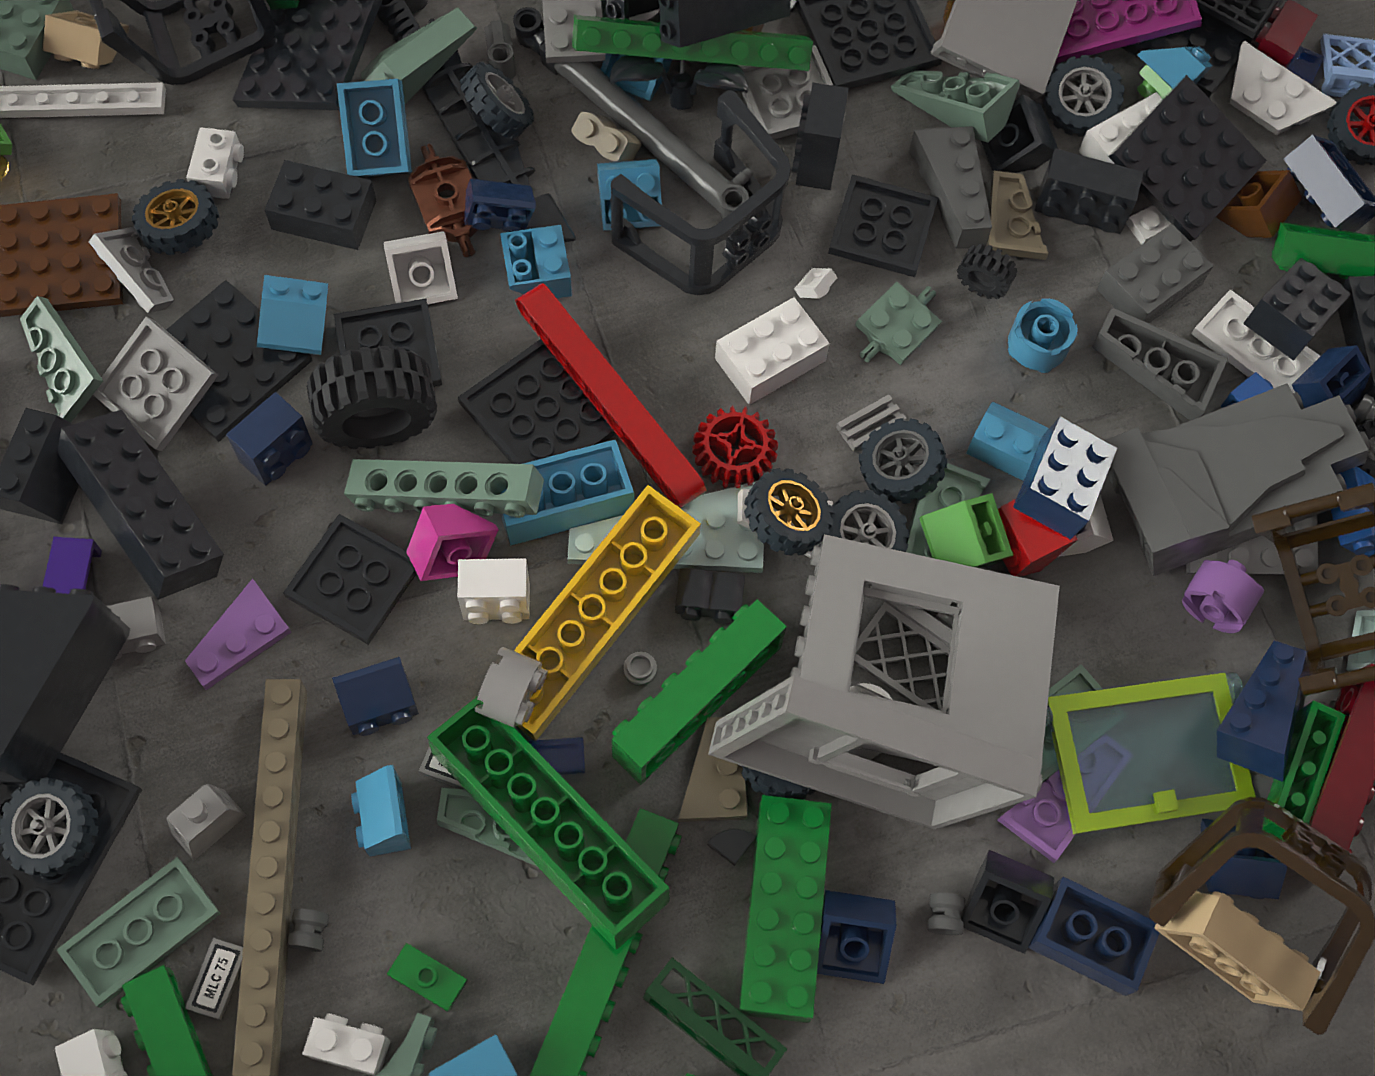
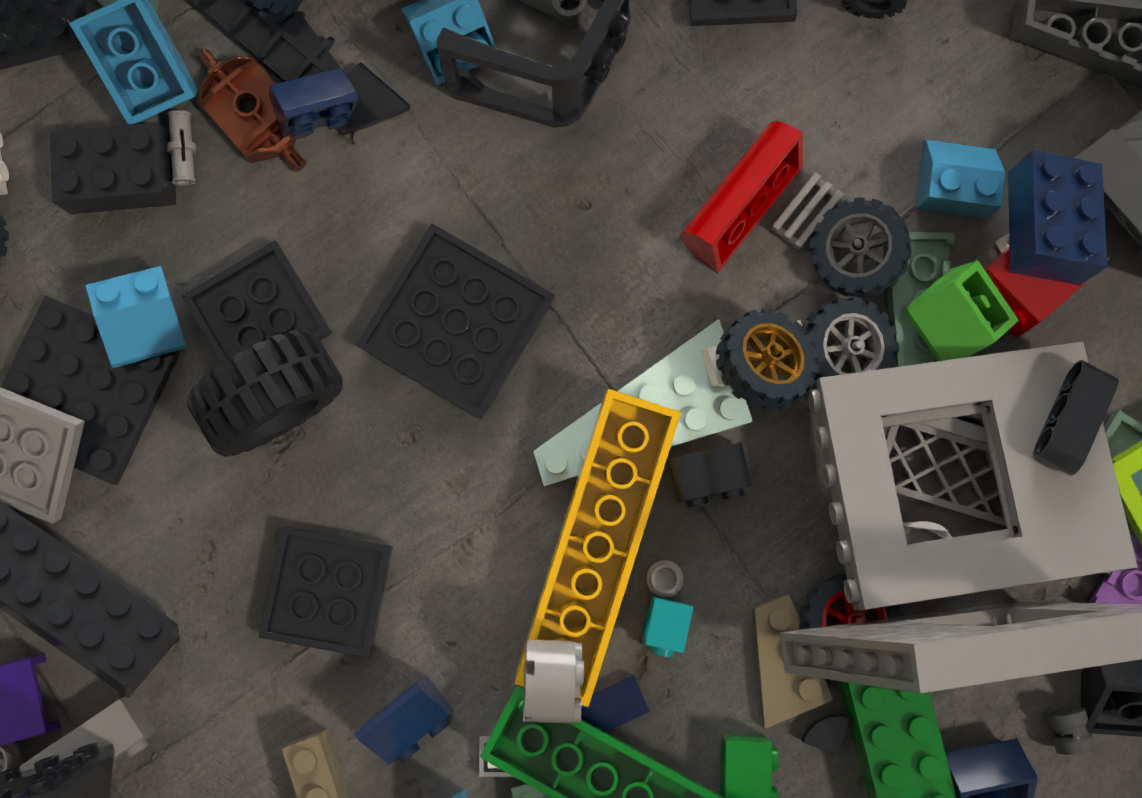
camera: 15 degrees left, 15 degrees up
medium lavender wing [185,578,291,690] -> none
dark blue brick [226,392,313,486] -> none
sand green brick [344,459,544,518] -> none
white slope [384,231,458,304] -> none
dark pink slope [406,504,499,581] -> none
white brick [457,558,530,624] -> none
dark azure slope [500,225,572,298] -> none
dark azure slope [501,439,634,546] -> none
red beam [515,283,706,509] -> none
green brick [612,599,787,785] -> none
red gear [692,405,778,489] -> none
white brick [715,297,830,405] -> none
white plate [794,268,837,299] -> none
sand green plate [855,282,942,365] -> none
dark azure brick [1008,298,1078,373] -> none
none -> light grey pin [167,110,196,186]
none -> teal brick [641,595,693,658]
none -> red brick [680,121,803,274]
none -> black beam [1033,360,1119,476]

